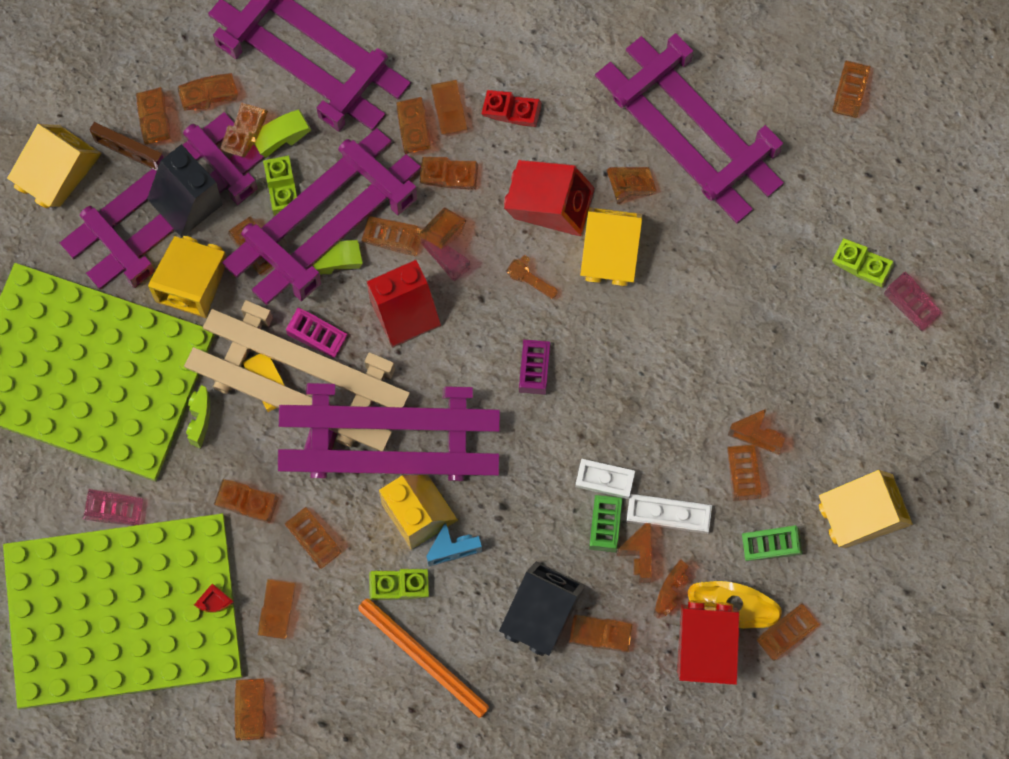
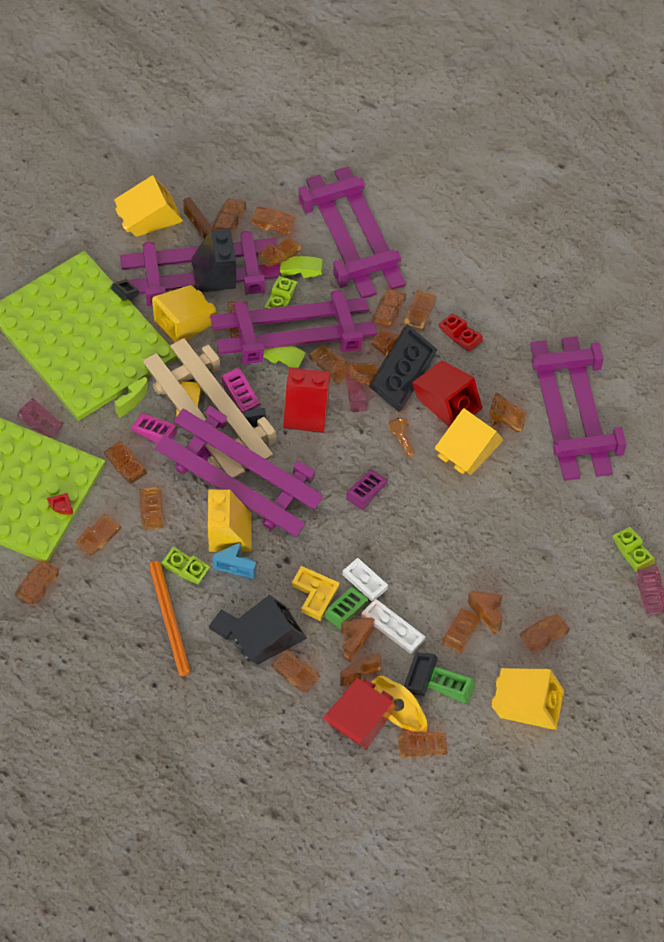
camera: 30 degrees right, 15 degrees down
none -> black tile [110,279,139,301]
none -> dark pink slope [131,413,177,444]
none -> black tile [209,609,237,639]
none -> black tile [244,408,266,427]
none -> yellow plate [292,566,340,621]
none -> black tile [368,325,437,412]
none -> black tile [404,652,438,696]
none -> clear orange slope [520,613,570,651]

